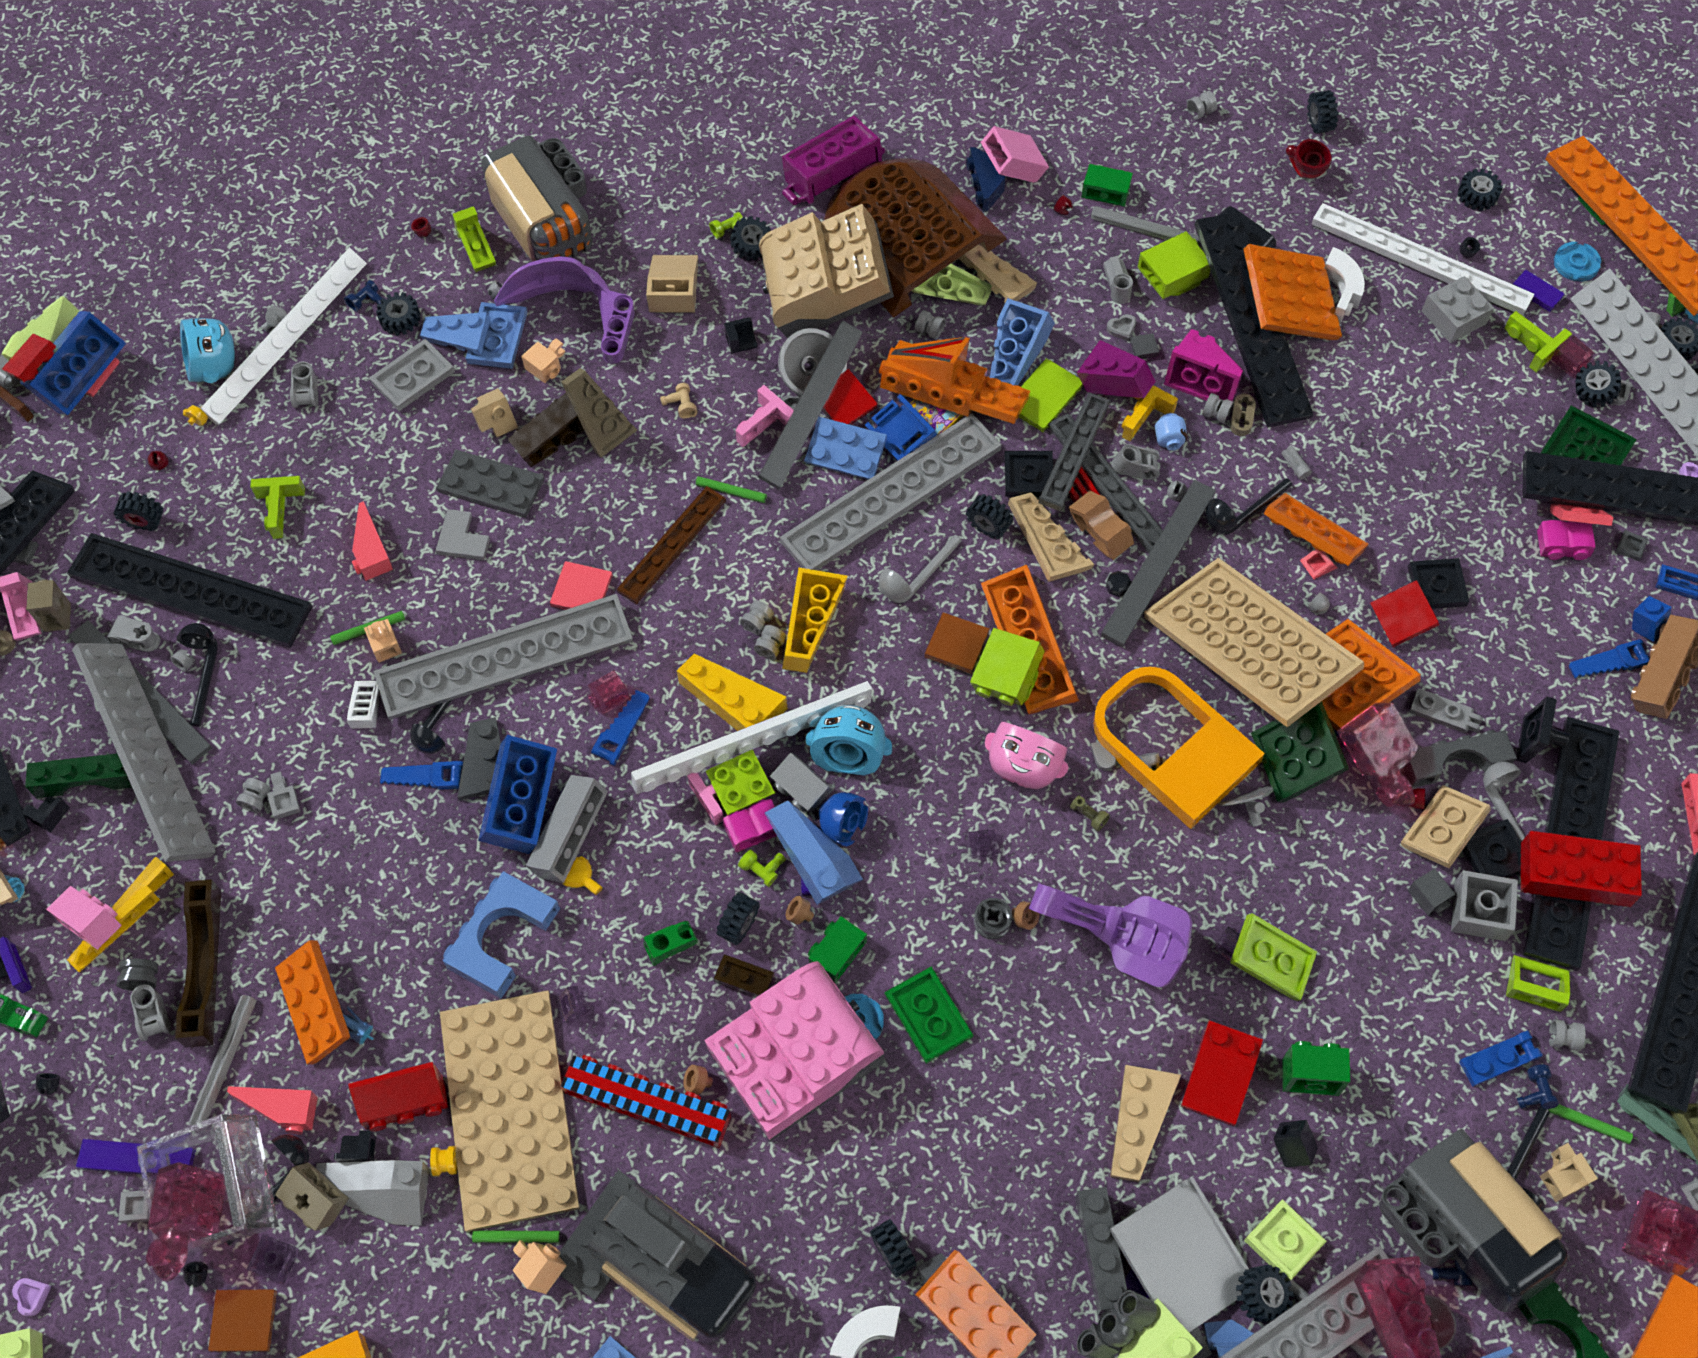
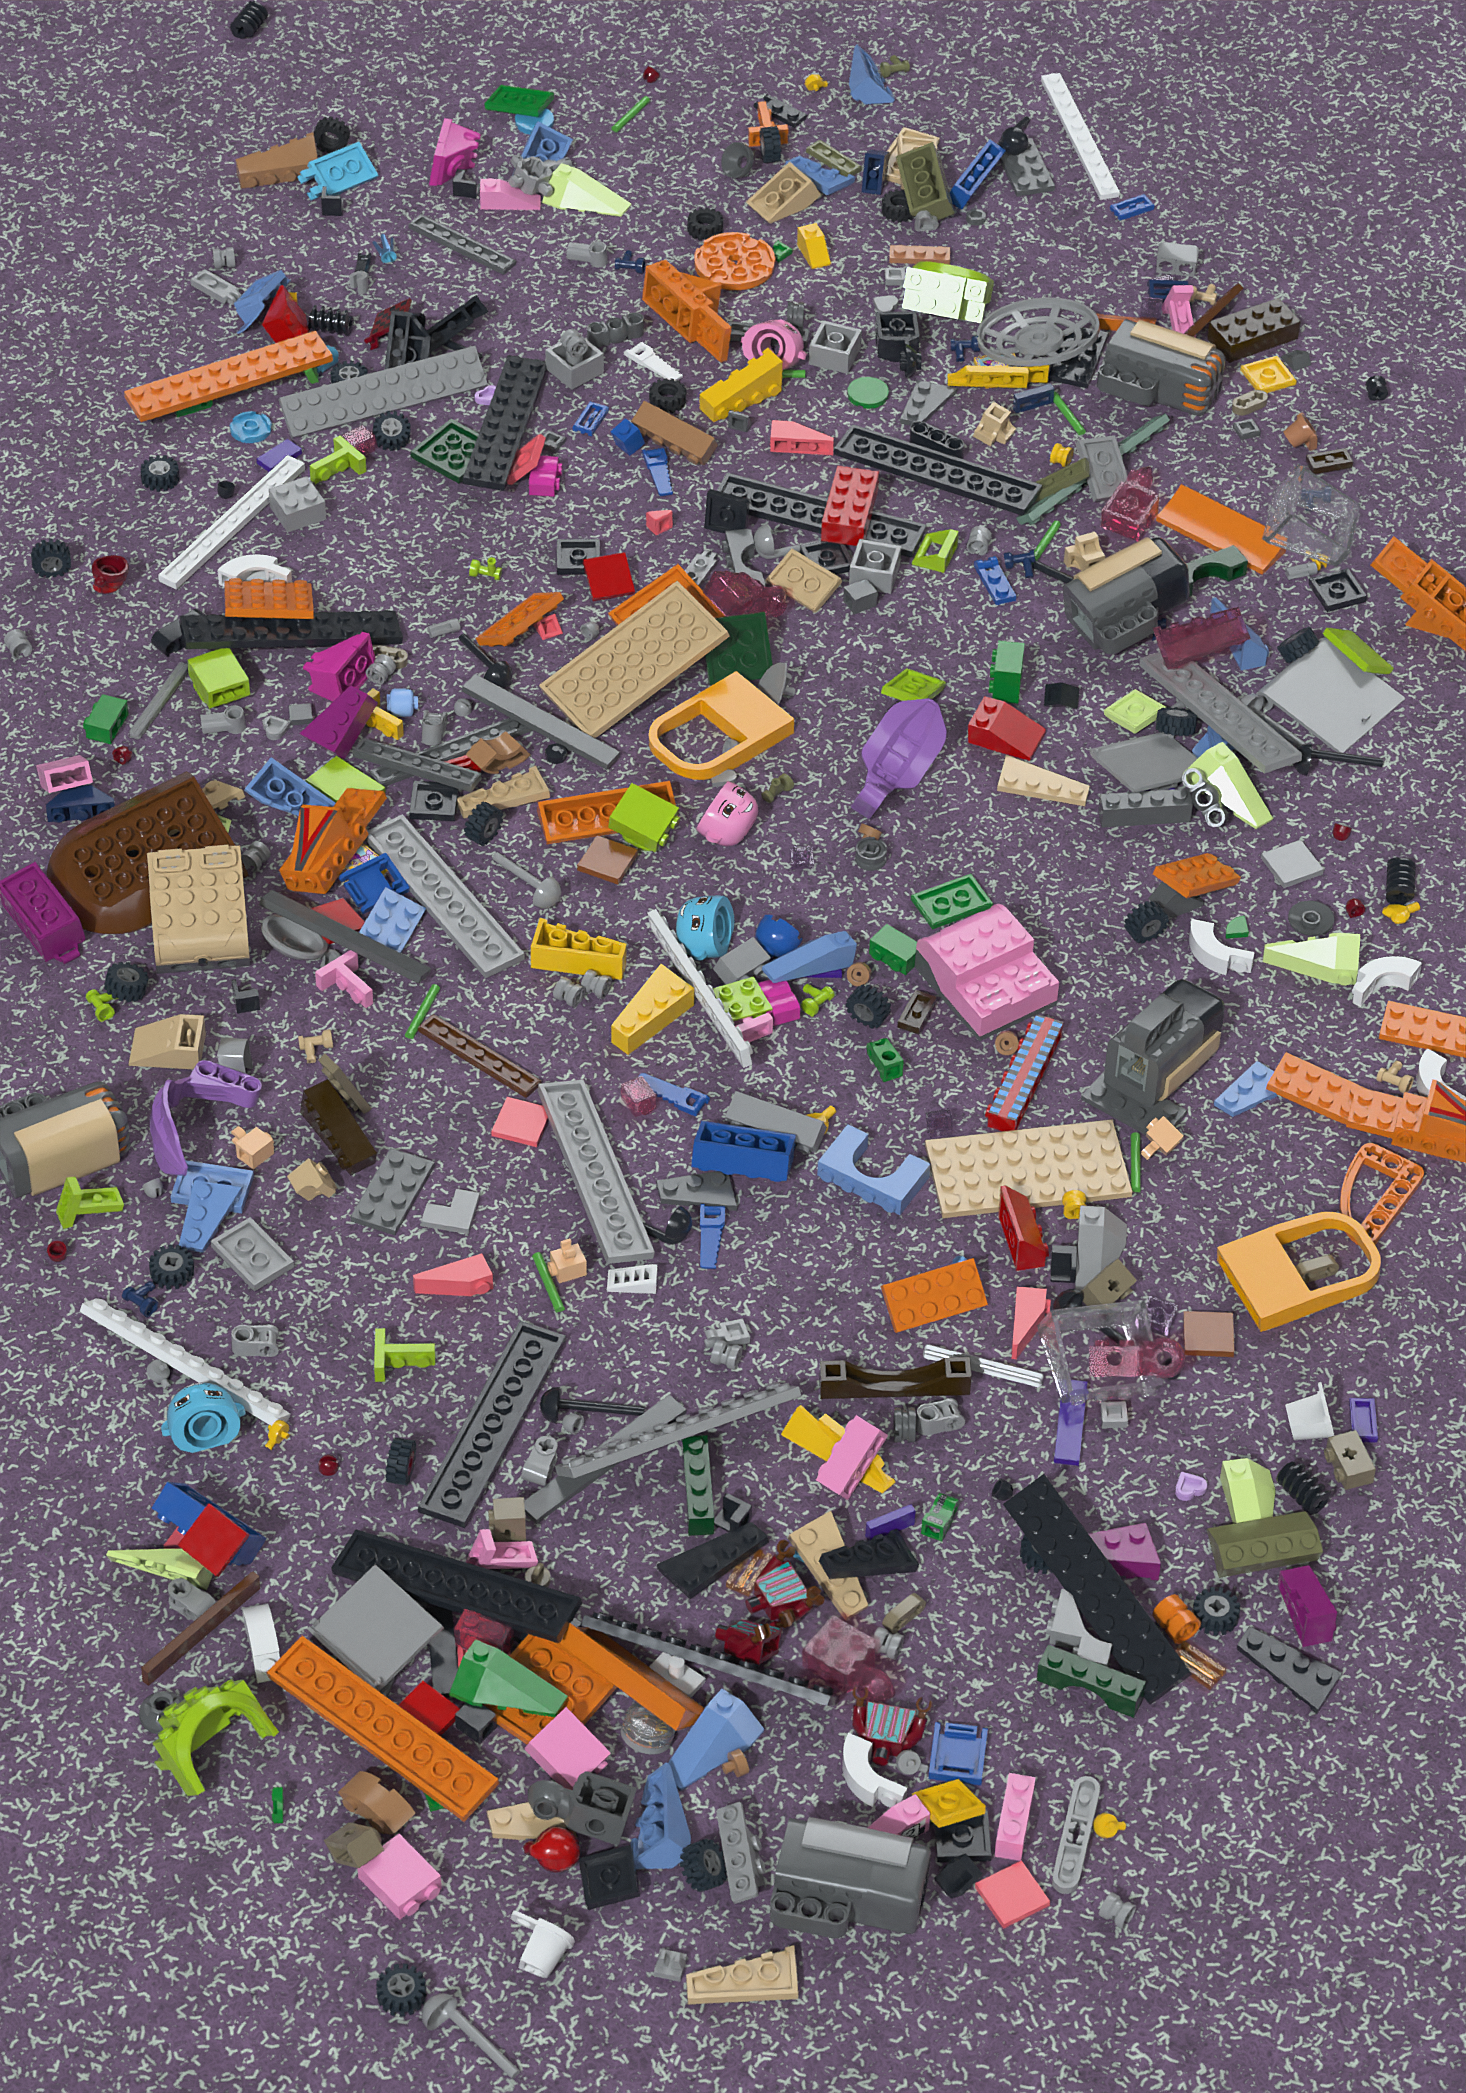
camera: 90 degrees left, 15 degrees down
none -> light grey piece [217,1037,253,1074]
none -> lime piece [469,557,502,580]
none -> coral slope [646,510,673,535]

